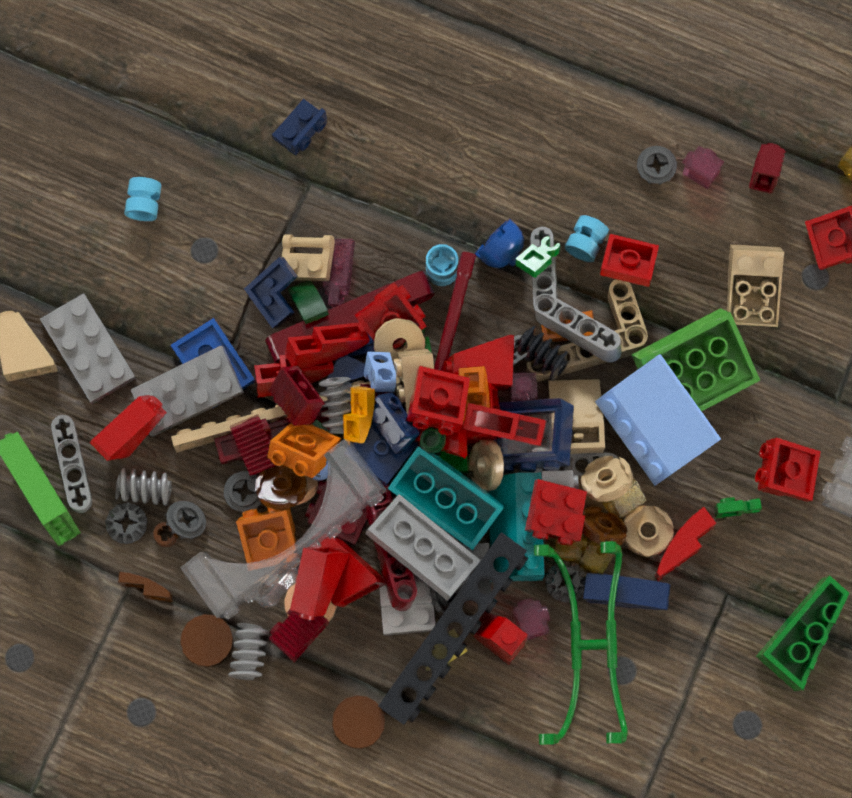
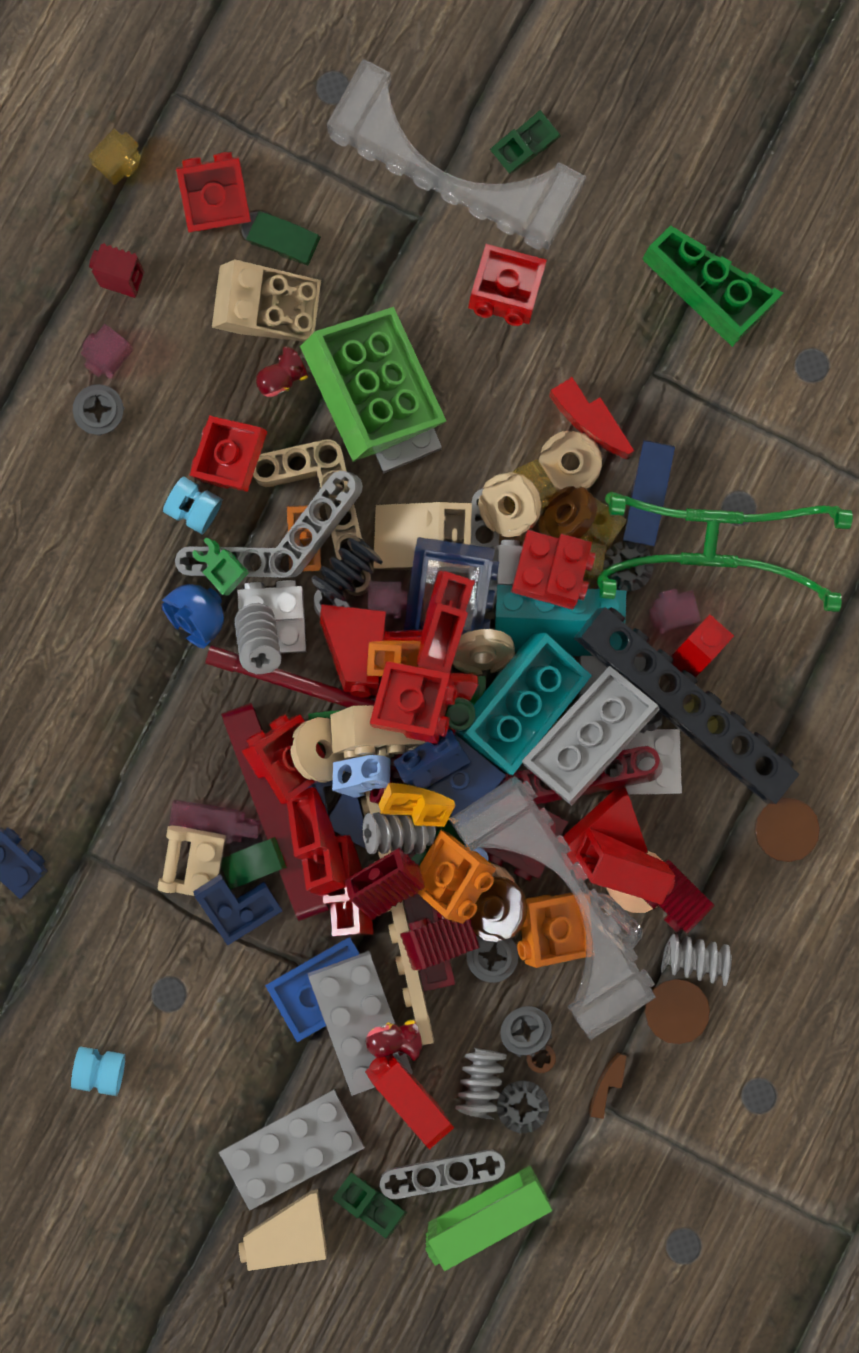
camera: 85 degrees left, 10 degrees up
medium azure wheel [426,244,458,286] -> none
light blue slope [595,354,721,486] -> none
green plate [714,497,762,519] -> none
none -> light grey piece [235,603,281,674]
none -> white plate [238,580,306,654]
none -> dark green slope [246,211,321,266]
none -> dark red animal [256,346,309,397]
none -> dark green slope [332,1172,407,1239]
none -> dark red animal [365,1020,422,1061]

